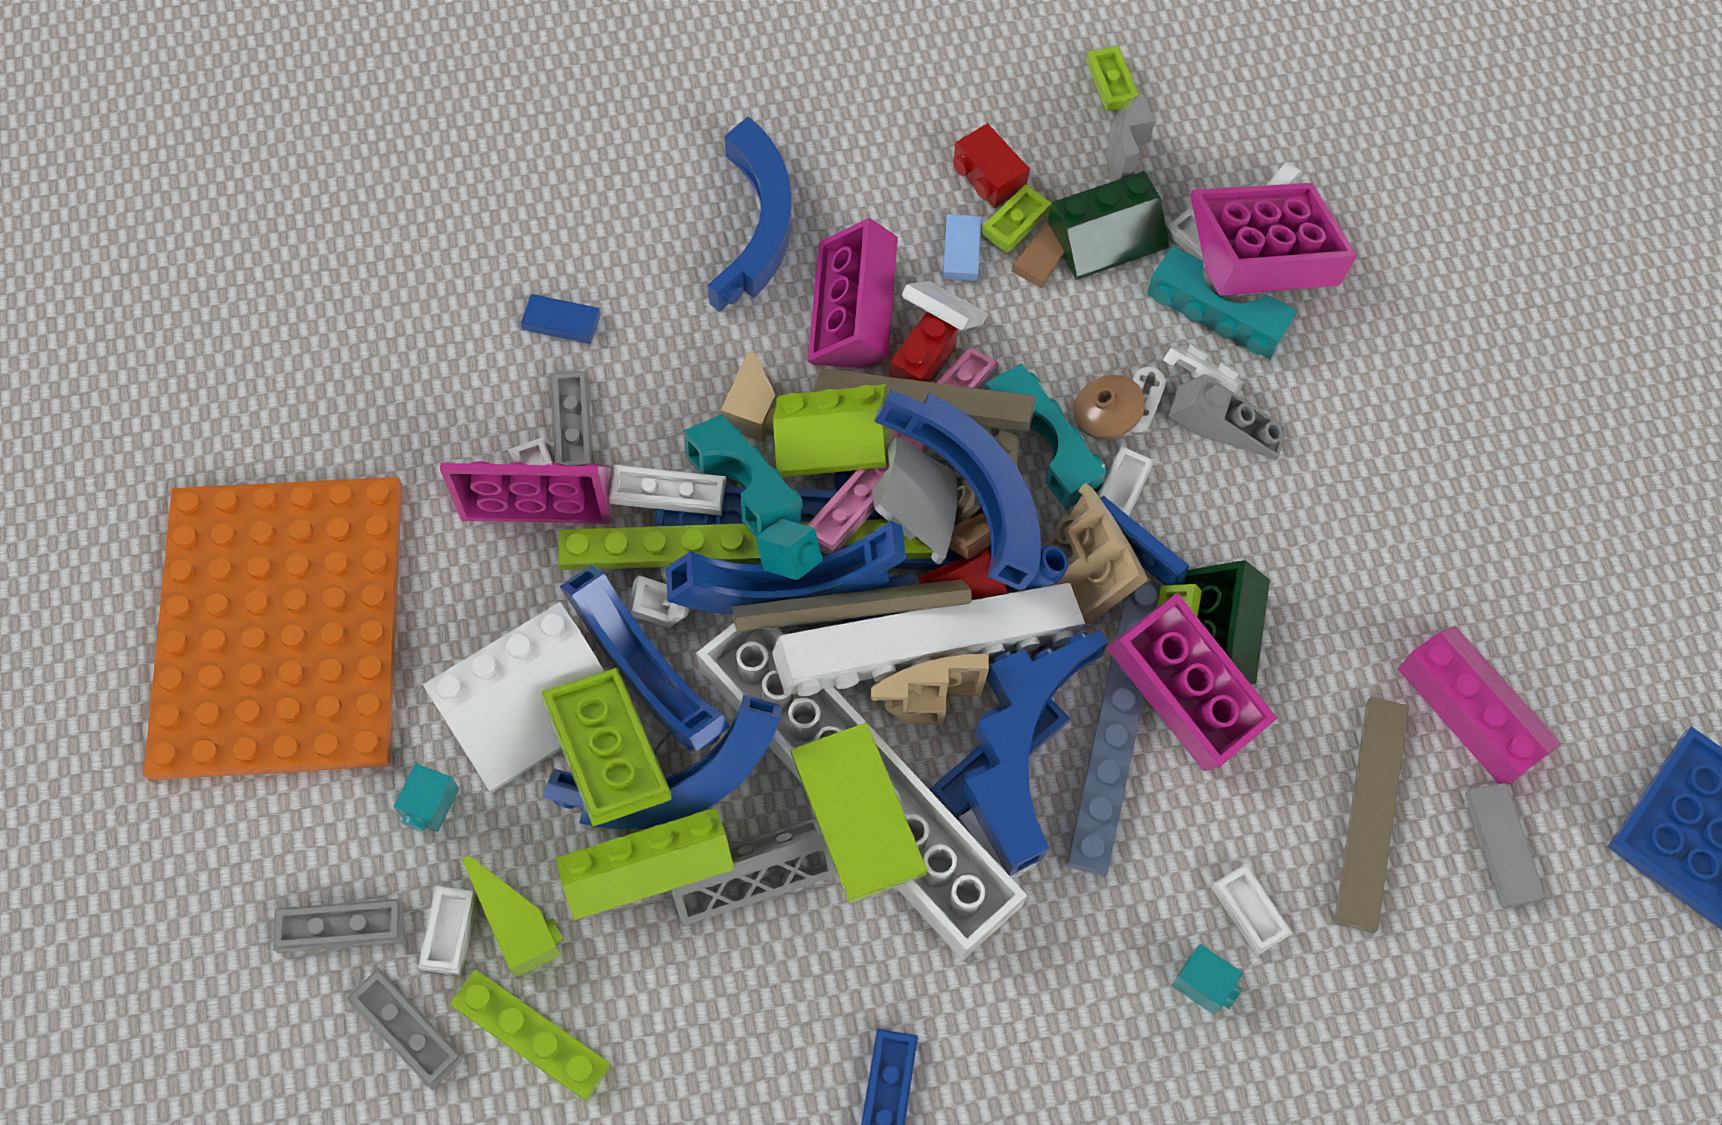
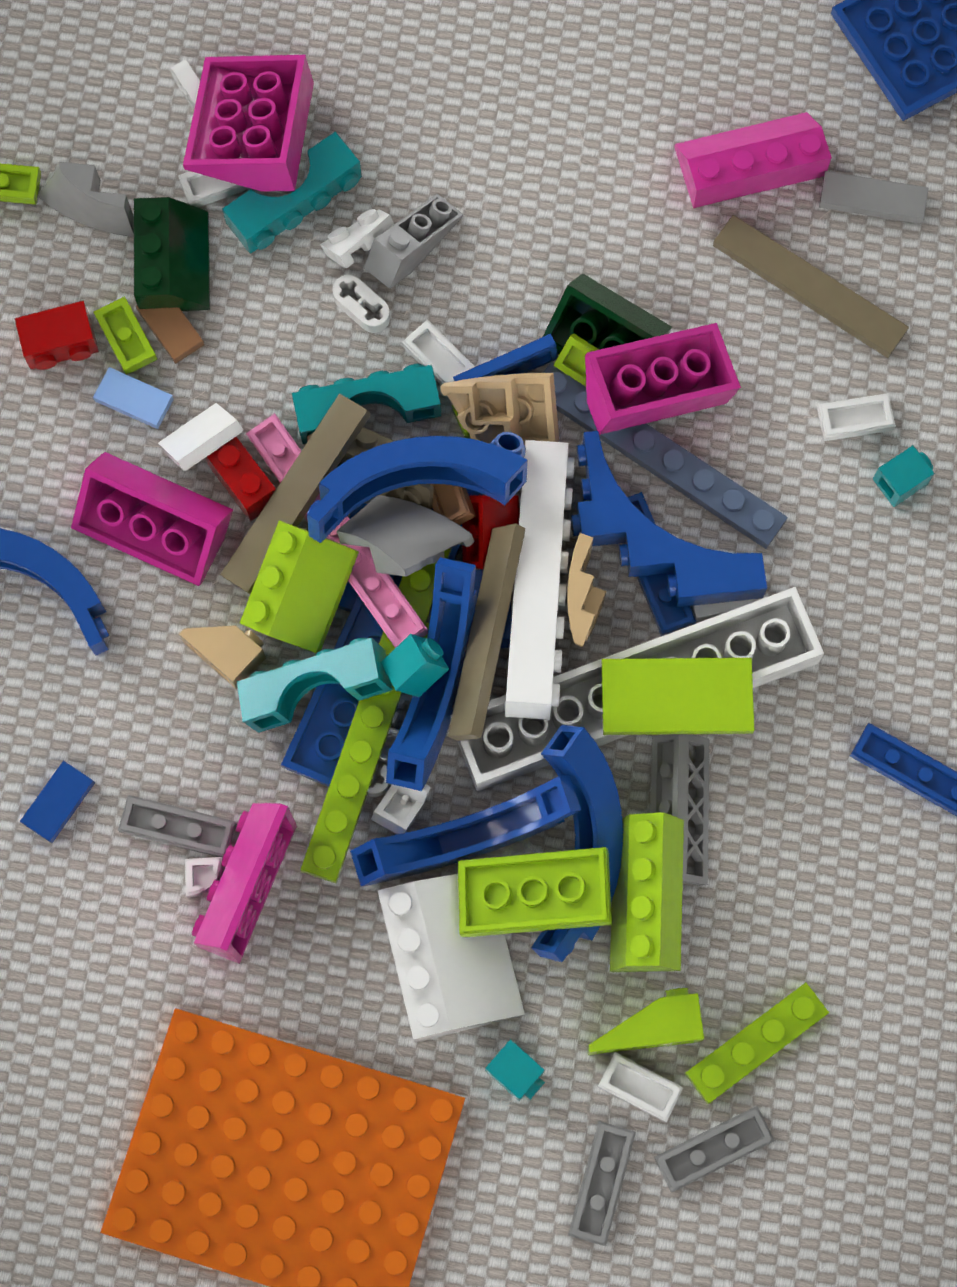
camera: 65 degrees left, 10 degrees up
white tile [609,465,726,516] -> none
medium nougat dish [1073,375,1145,439] -> none

